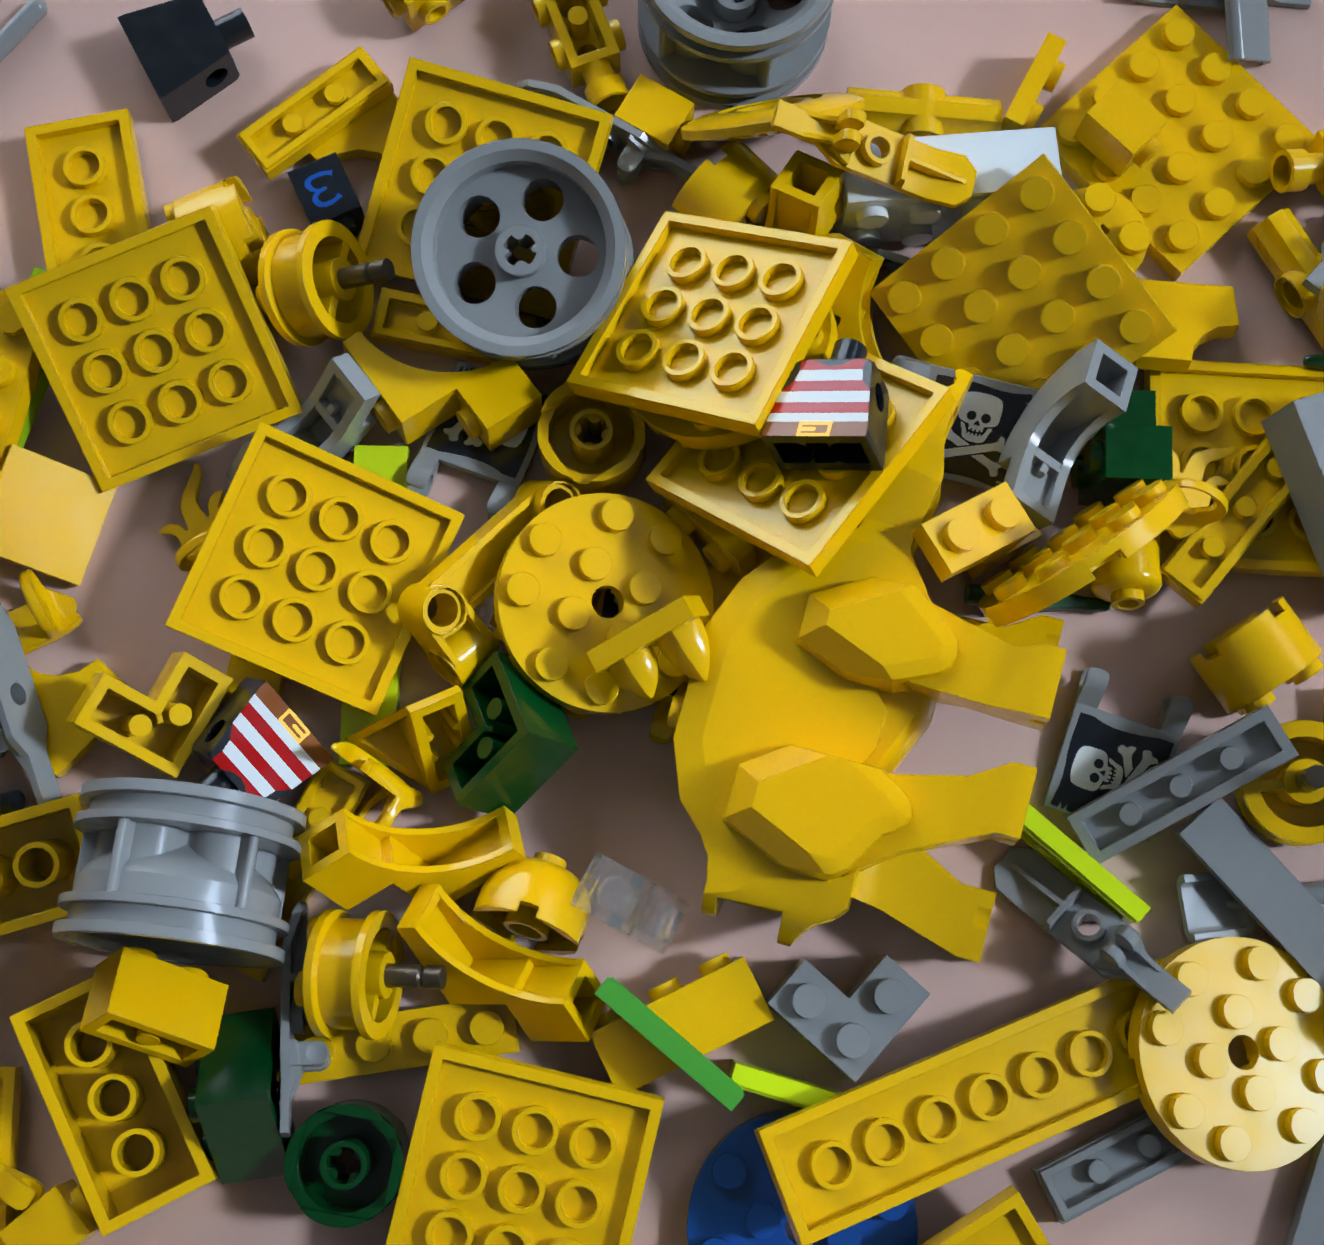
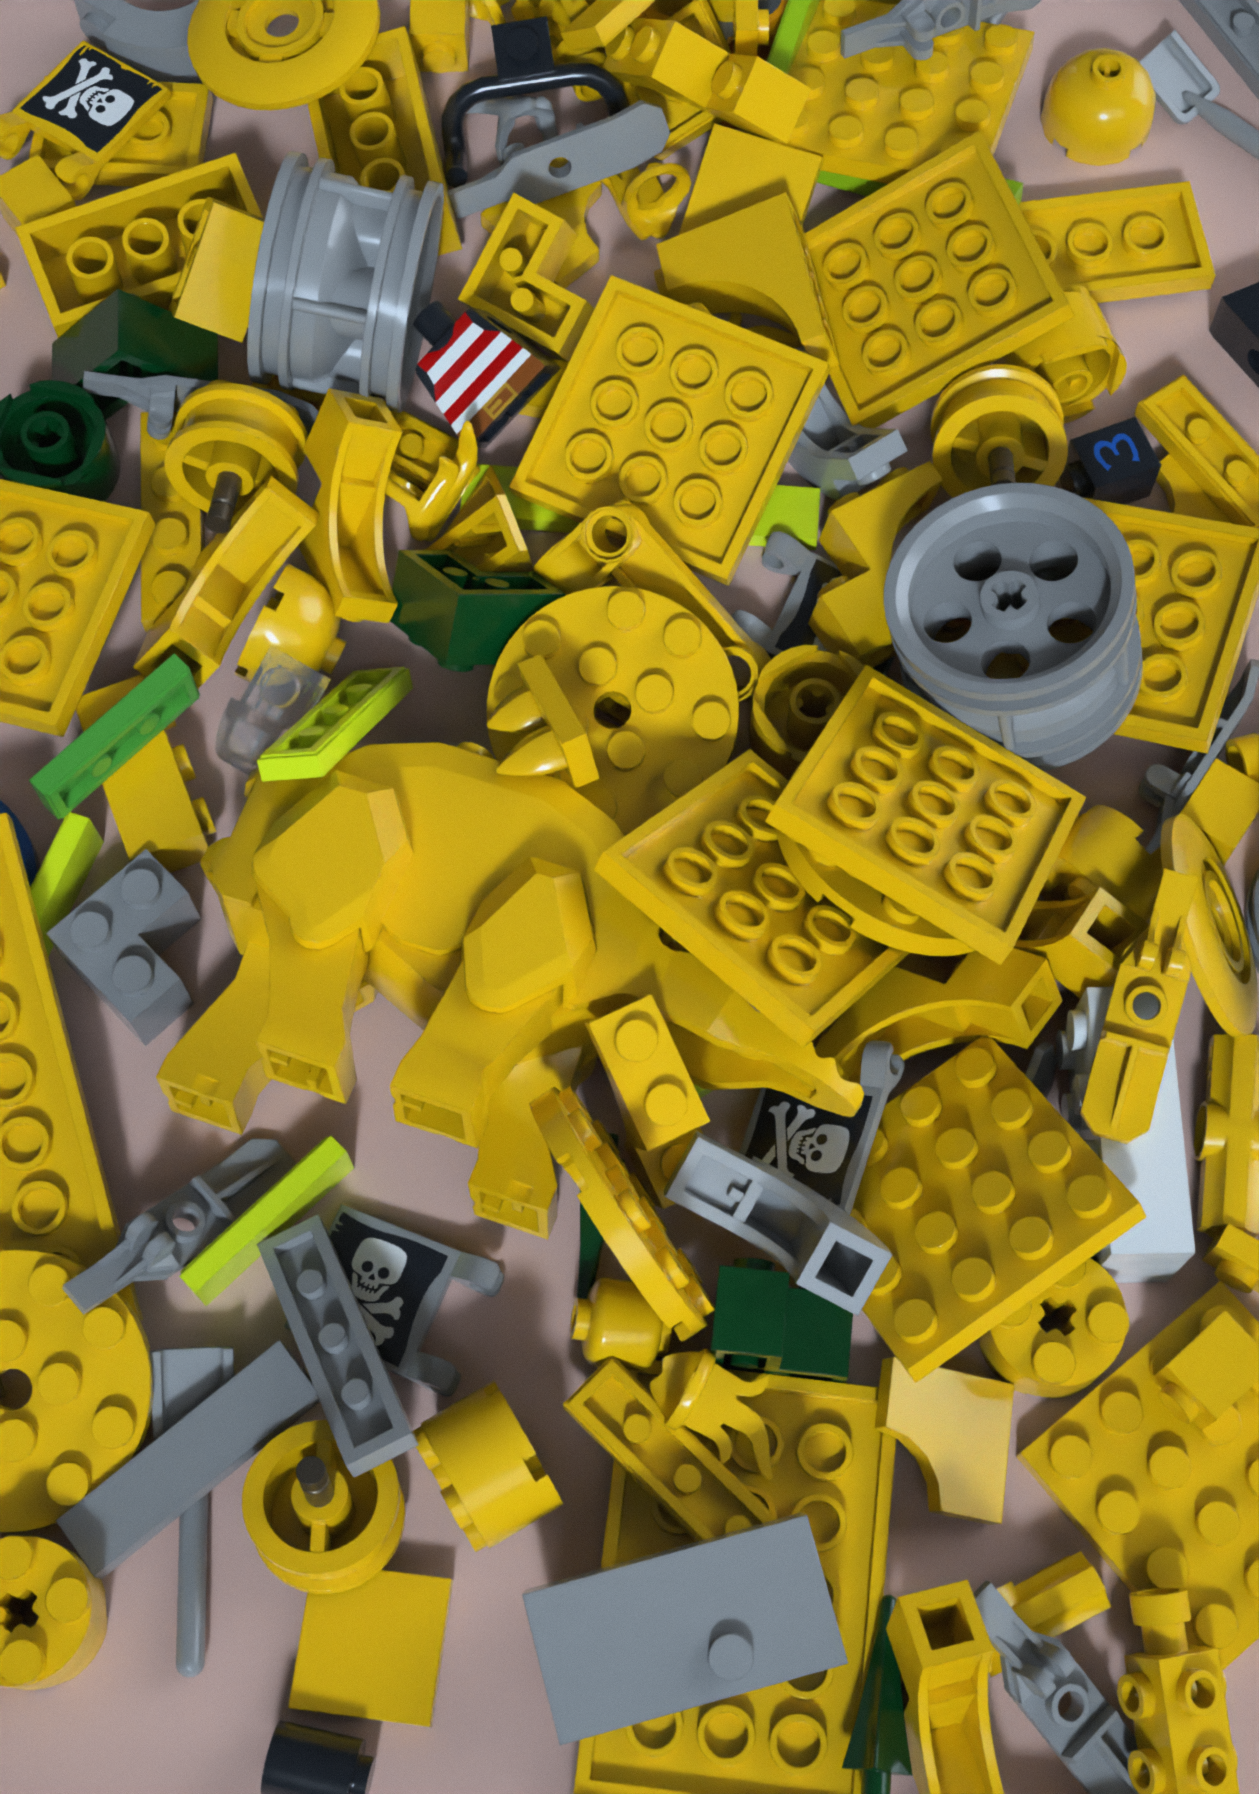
camera: 100 degrees right, 10 degrees down
torso [761,338,889,471] -> none
none -> neon yellow tile [257,666,413,782]
none -> yellow arch [654,192,840,368]

